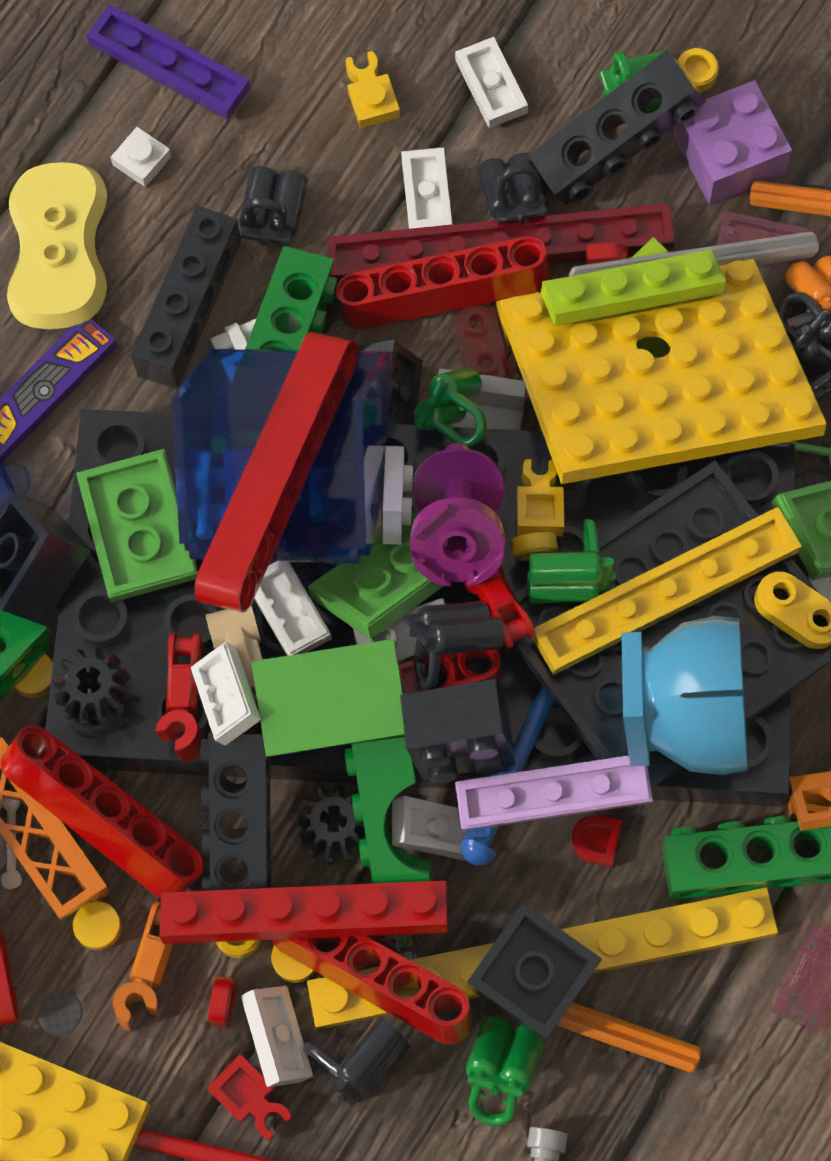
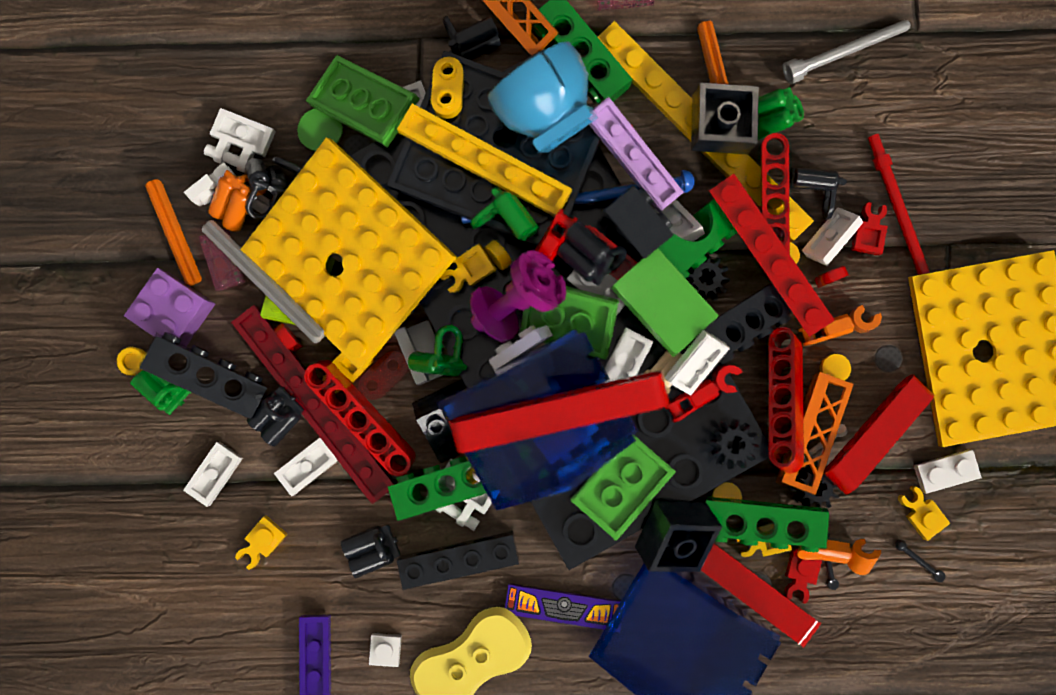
camera: 125 degrees left, 15 degrees up
lime plate [541,249,726,326] -> none

